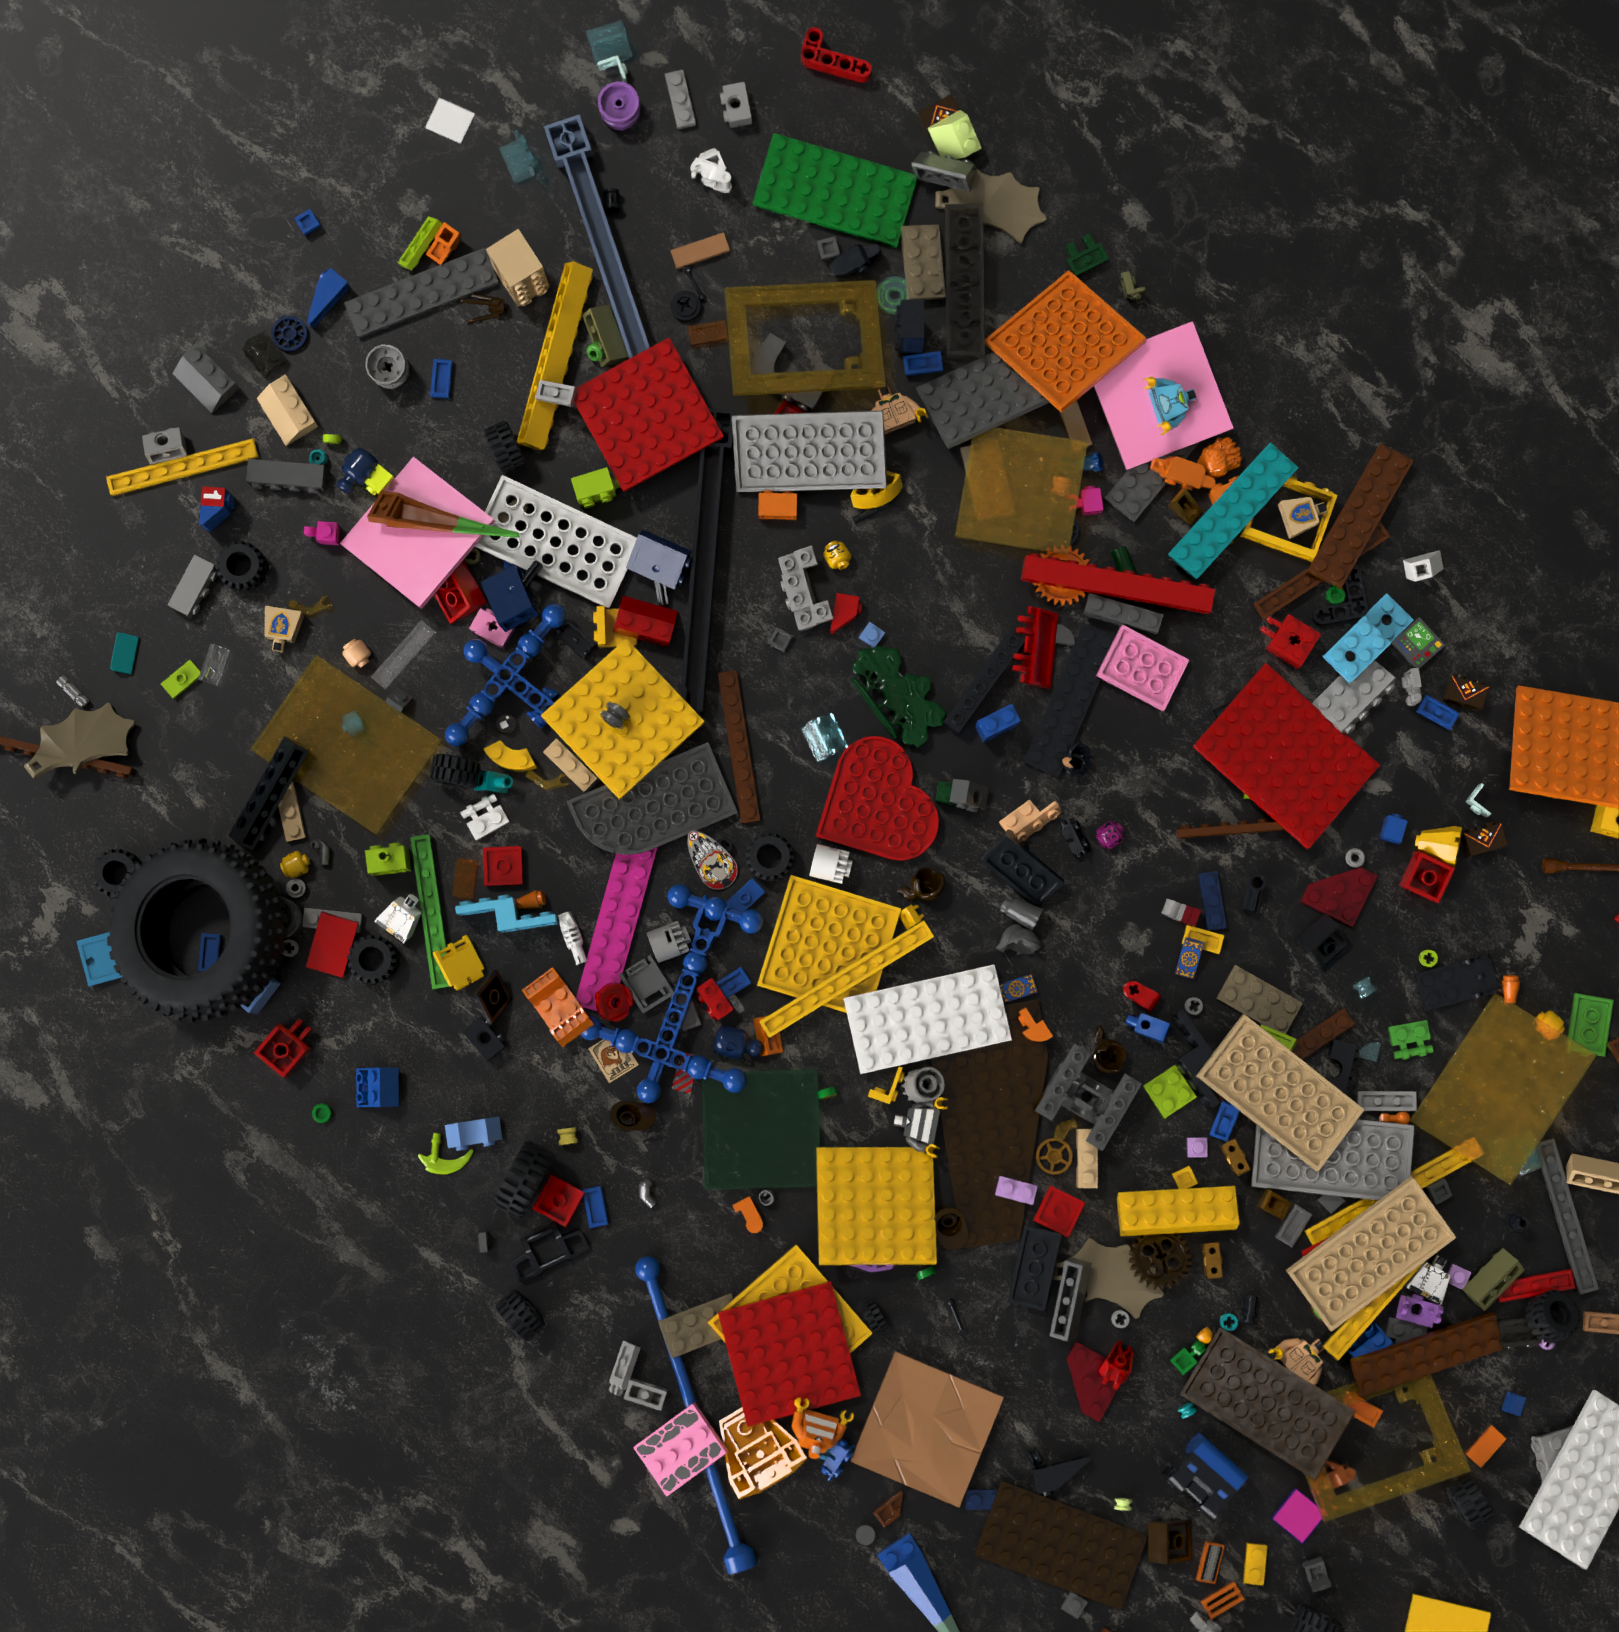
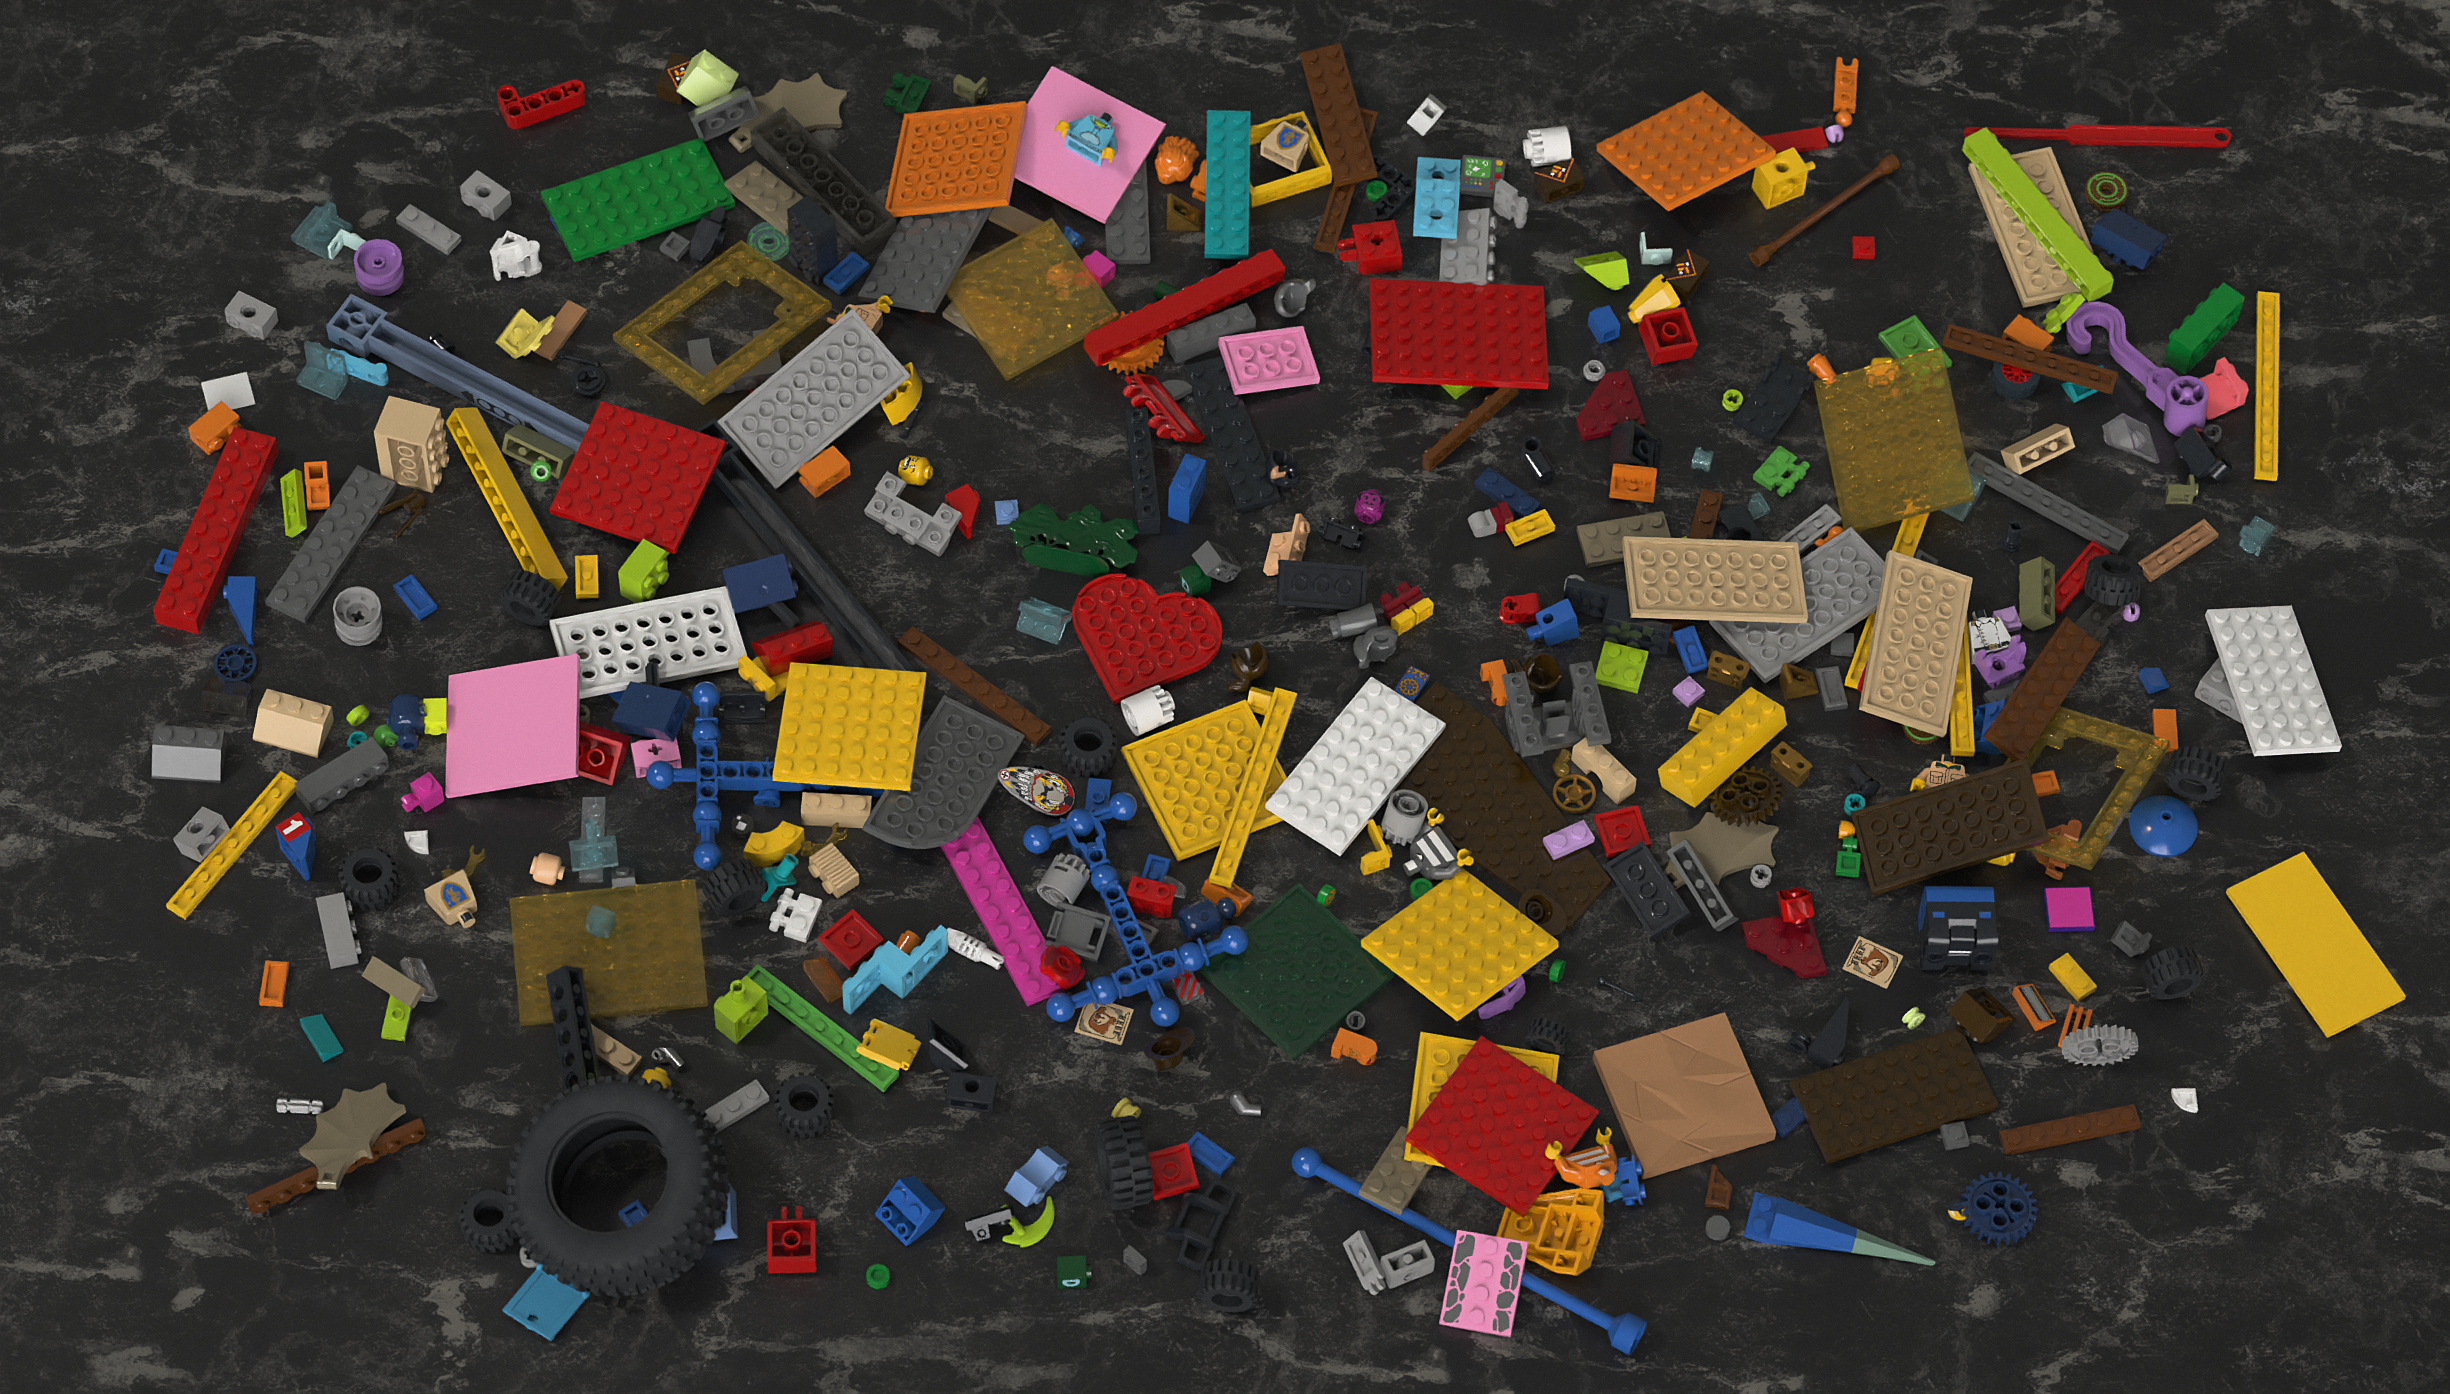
camera: 45 degrees left, 25 degrees down
red tile [306,911,359,978] -> none
dark orange plate [367,491,520,538] -> none
white torso [374,894,421,944] -> none
orange plate [522,967,594,1047] -> none
light grey plate [535,380,577,407] -> none
dark grey wheel [600,701,631,730] -> none
clear orange tile [688,320,728,346] -> none
dark grey tile [767,627,793,653] -> none
orange brick [1017,1008,1053,1042] -> none
orange hinge [1150,456,1216,491] -> none
tile [1175,937,1204,979] -> none
teal bush [1177,1402,1198,1419] -> none
blue plate [1416,694,1460,730] -> none
none -> red brick [153,426,279,635]
none -> orange brick [188,401,242,455]
none -> light grey brick [225,291,278,340]
none -> orange tile [259,960,290,1007]
none -> medium azure plate [328,348,389,386]
none -> dark tan tile [362,956,426,1008]
none -> bright green piece [373,724,399,748]
none -> white tile [404,830,429,854]
none -> light yellow bracket [495,309,555,359]
none -> clear light blue bracket [569,817,618,871]
none -> yellow plate [575,555,599,599]
none -> tan brick [808,842,859,898]
none -> hinge [965,1205,1015,1241]
none -> dark green brick [1057,1255,1091,1289]
none -> dark grey hair [1274,278,1316,317]
none -> hips [1379,581,1434,636]
none -> green tile [1410,878,1433,901]
none -> orange leg [1480,659,1507,706]
none -> white gear [1523,126,1571,167]
none -> lime slope [1574,251,1629,290]
none -> orange bracket [1609,463,1657,503]
none -> tan sticker [1842,936,1903,989]
none -> blue dish [2129,795,2198,857]

